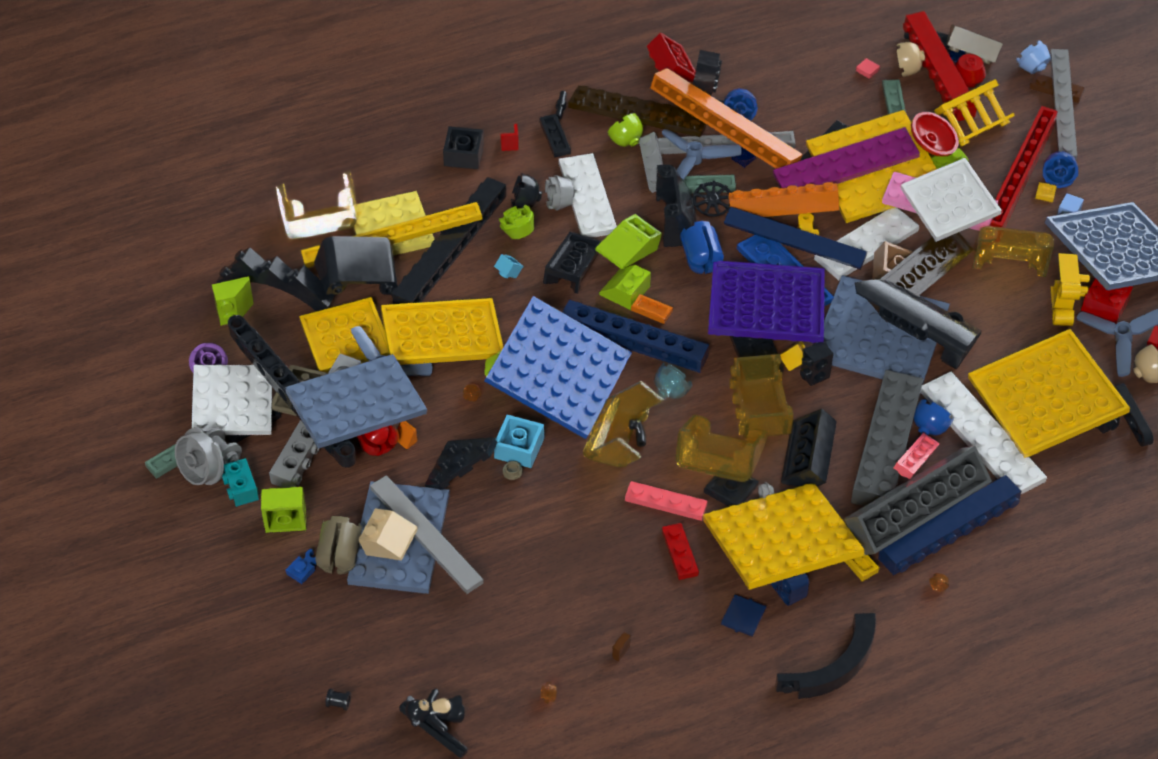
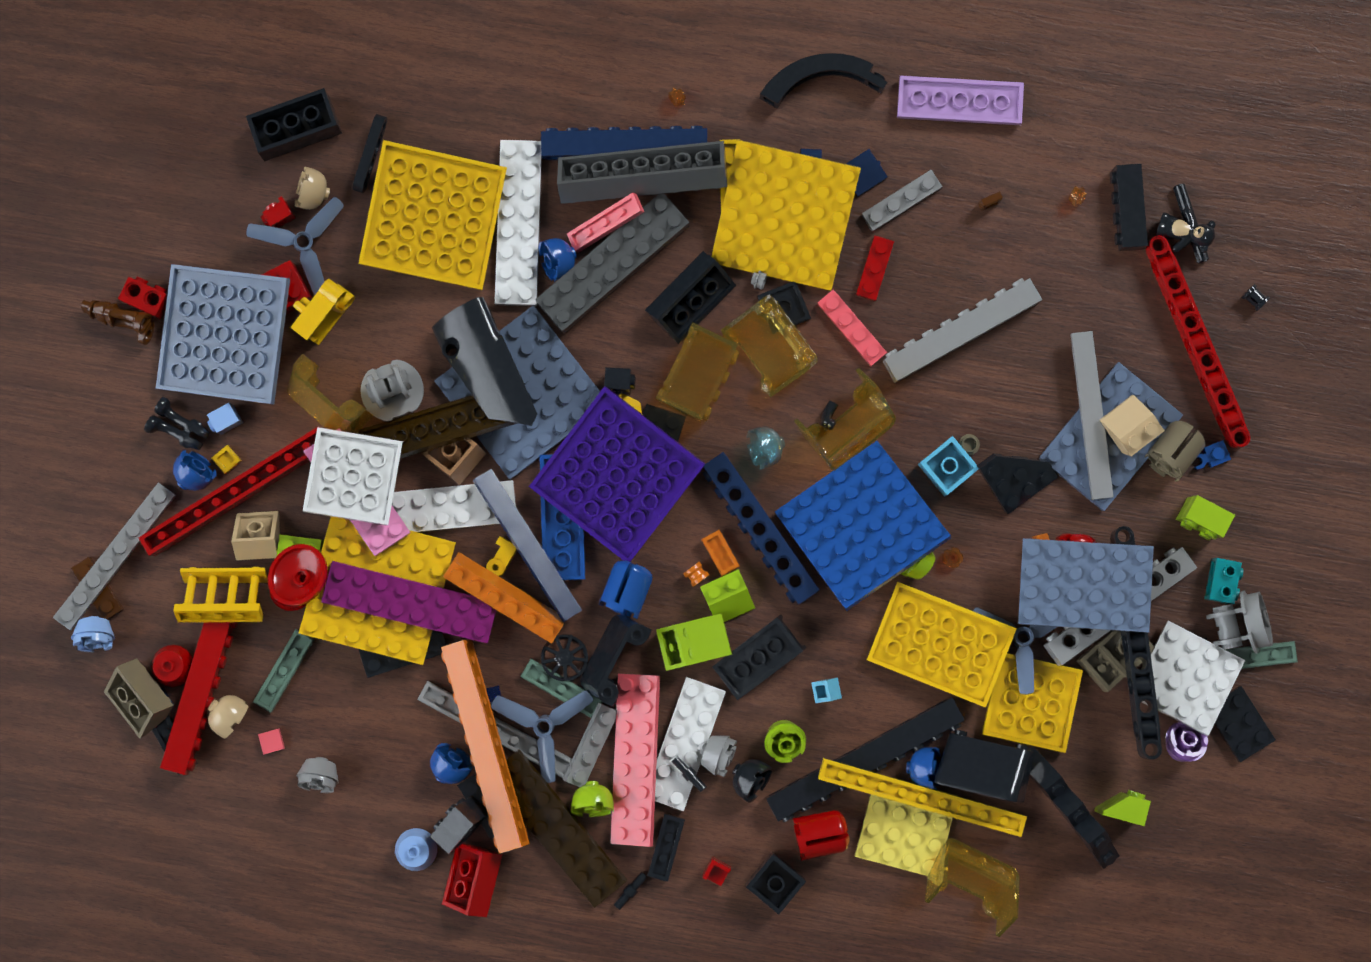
camera: 145 degrees left, 35 degrees up
none -> black piece [144,397,210,450]
none -> tan slope [231,511,280,560]
none -> light grey cone [296,757,339,793]
none -> light grey piece [361,360,424,421]
none -> light blue cone [395,828,437,871]
none -> coral plate [611,674,660,847]
none -> black bar [671,756,707,792]
none -> orange wheel [683,561,709,587]
none -> red cylinder [793,810,850,861]
none -> light grey plate [861,170,943,232]
none -> light grey brick [883,278,1042,383]
none -> lavender plate [897,76,1024,125]
none -> blue cylinder [906,747,941,790]
none -> black brick [1110,164,1148,251]
none -> red beam [1145,235,1251,449]
none -> black plate [1214,686,1276,762]

